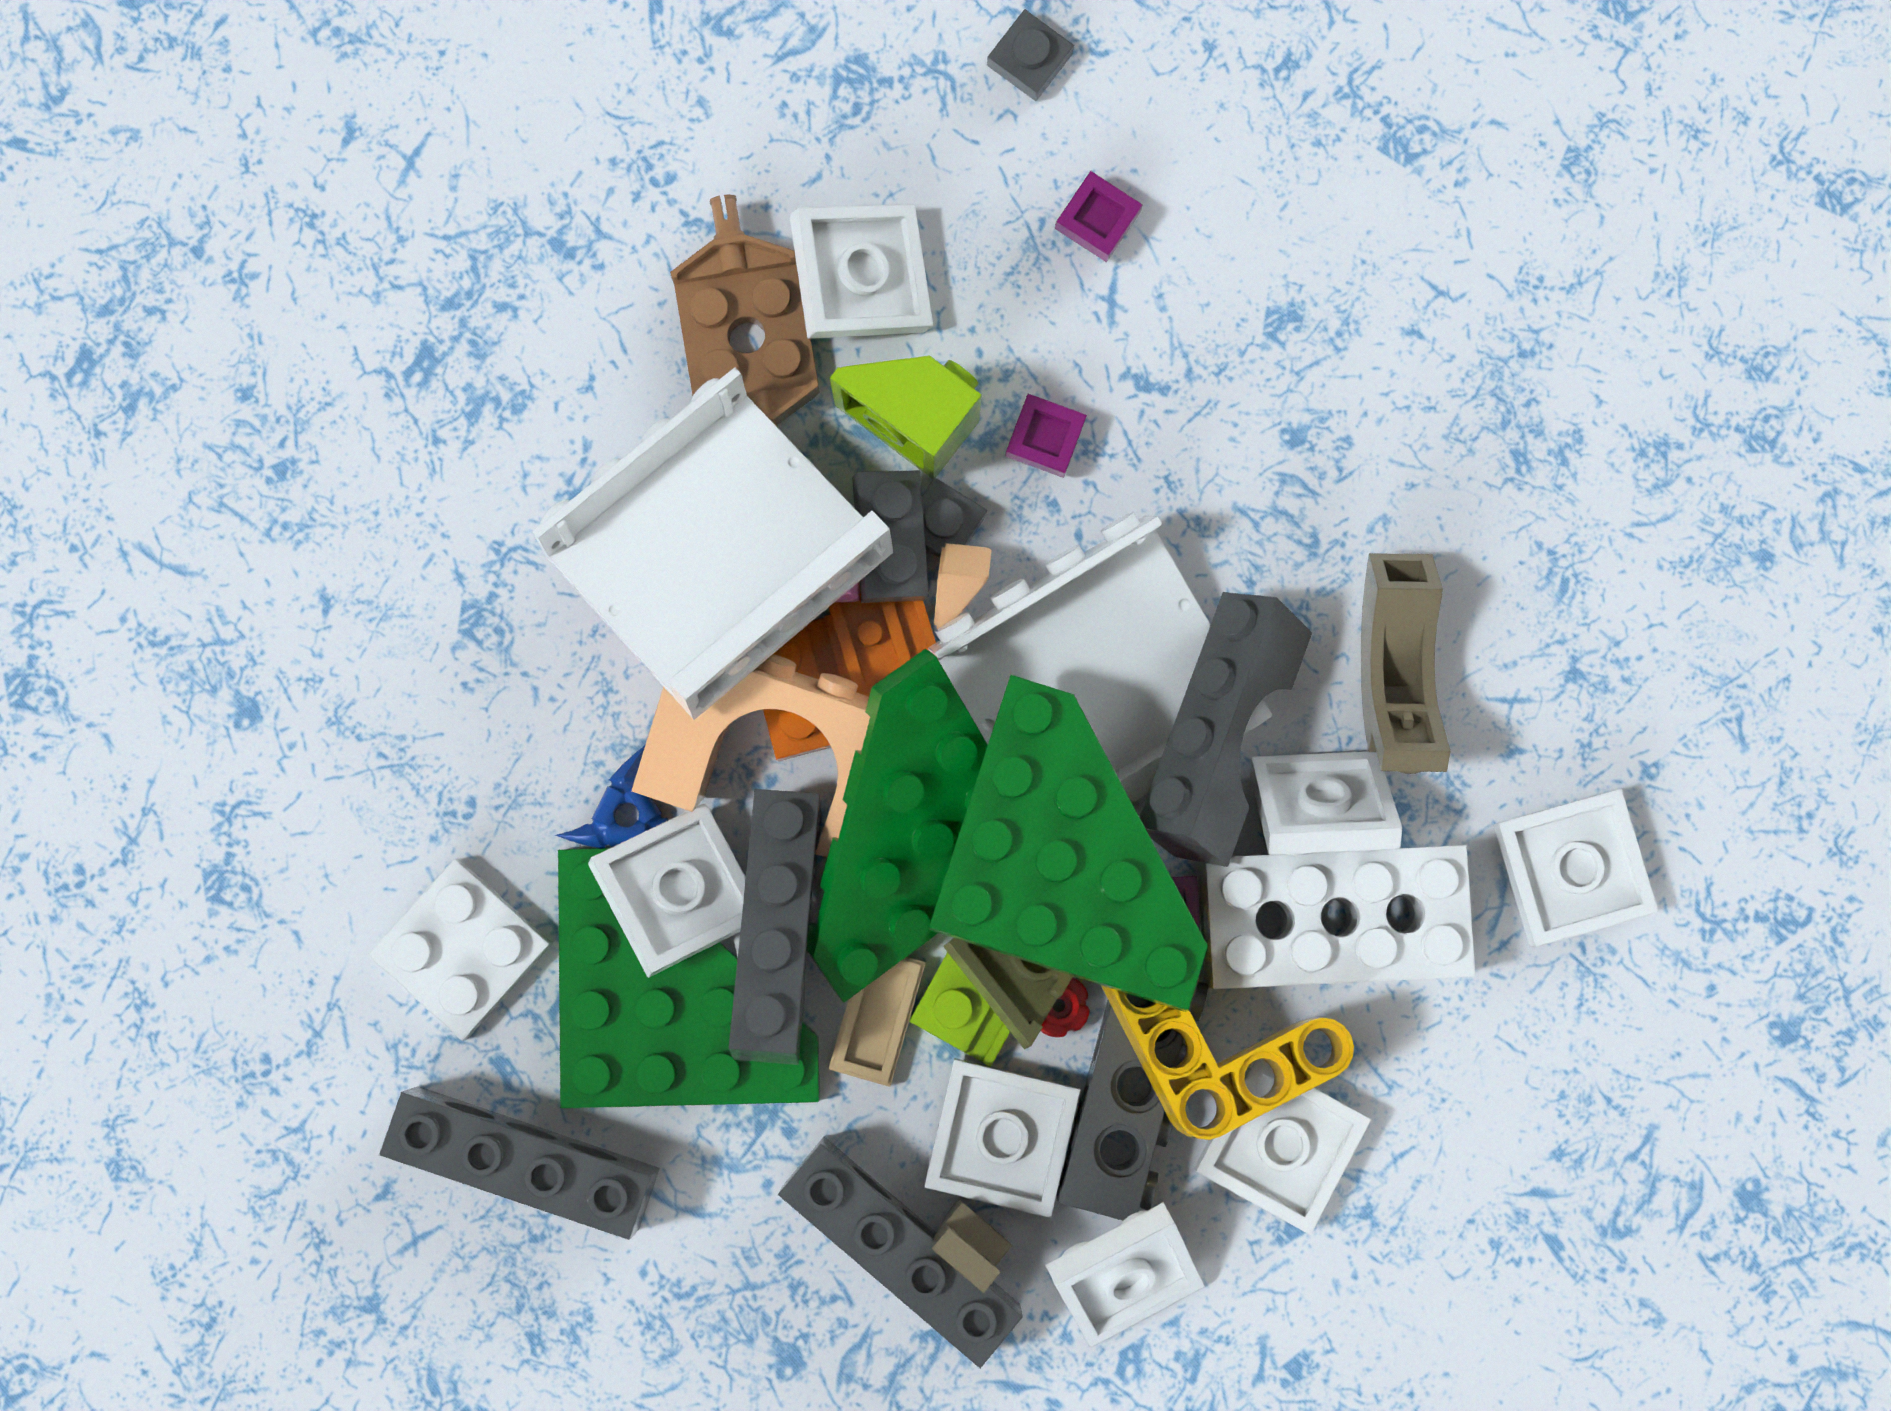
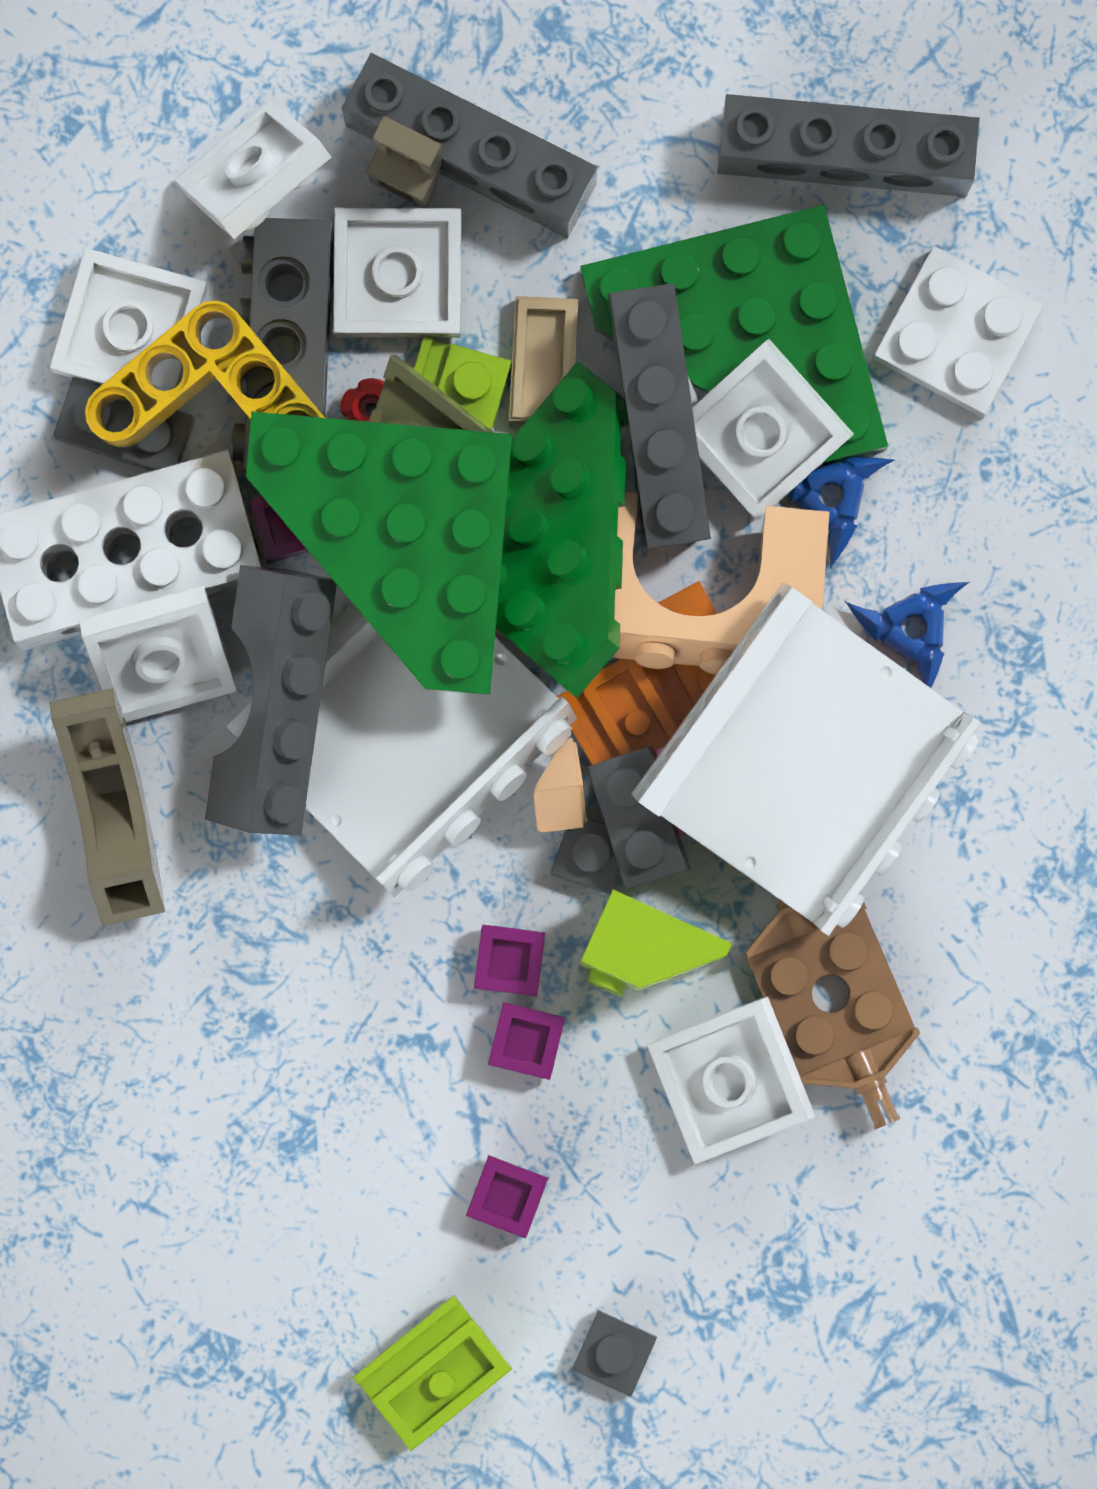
camera: 170 degrees right, 0 degrees up
none -> dark grey plate [53,377,195,471]
none -> lime plate [352,1295,513,1451]
none -> magenta plate [488,1002,565,1080]
none -> blue piece [845,582,970,688]

